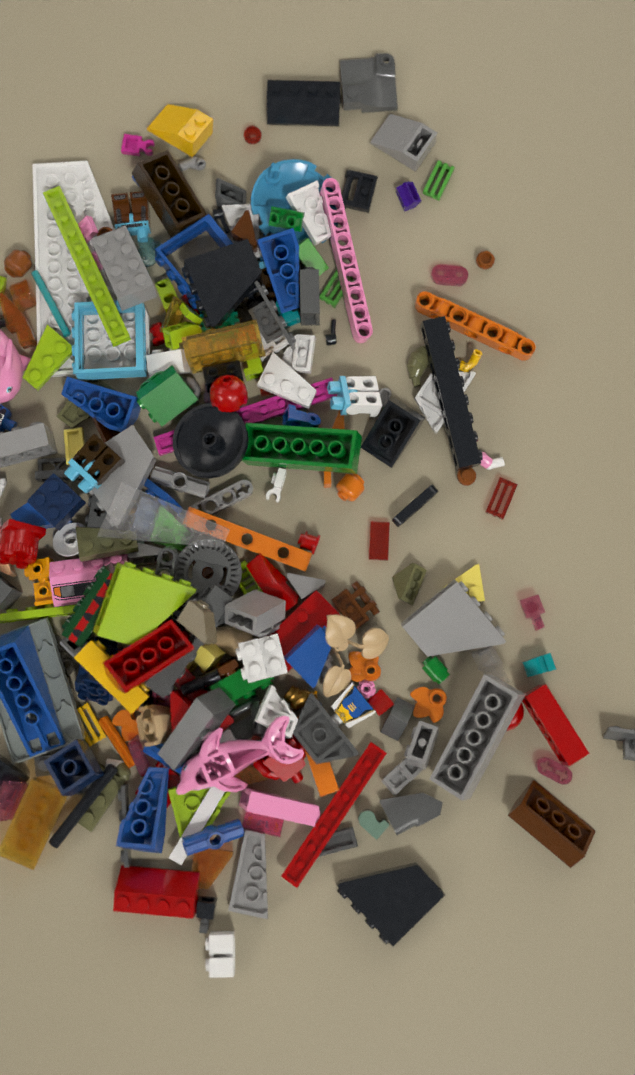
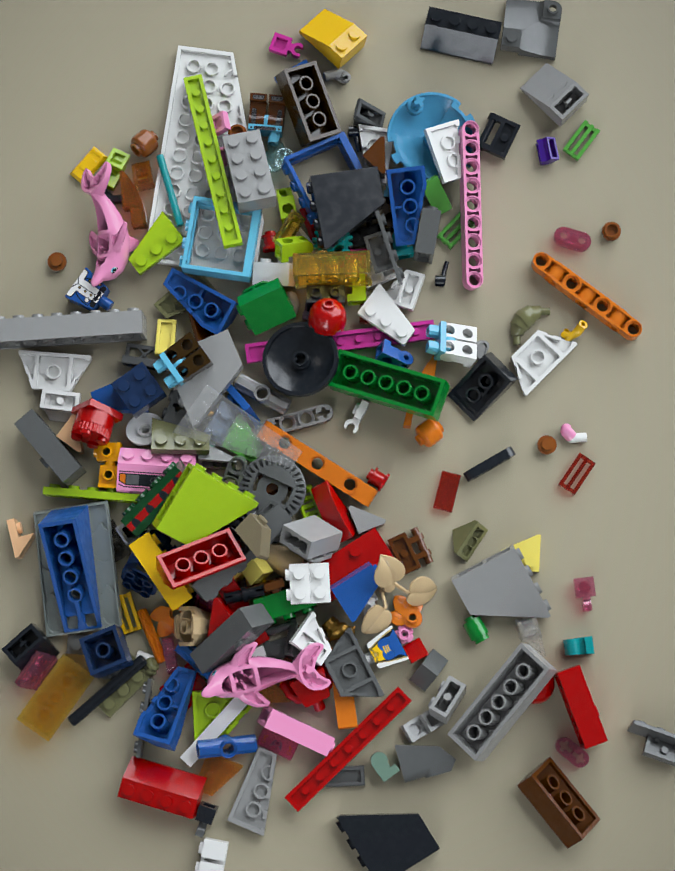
camera: 15 degrees right, 0 degrees up
lime tile [179,303,203,325] -> none
clear red plate [244,126,262,145] -> none
green hips [269,206,305,232] -> none
orange plate [410,687,447,723] -> none
black brick [420,316,483,471] -> none

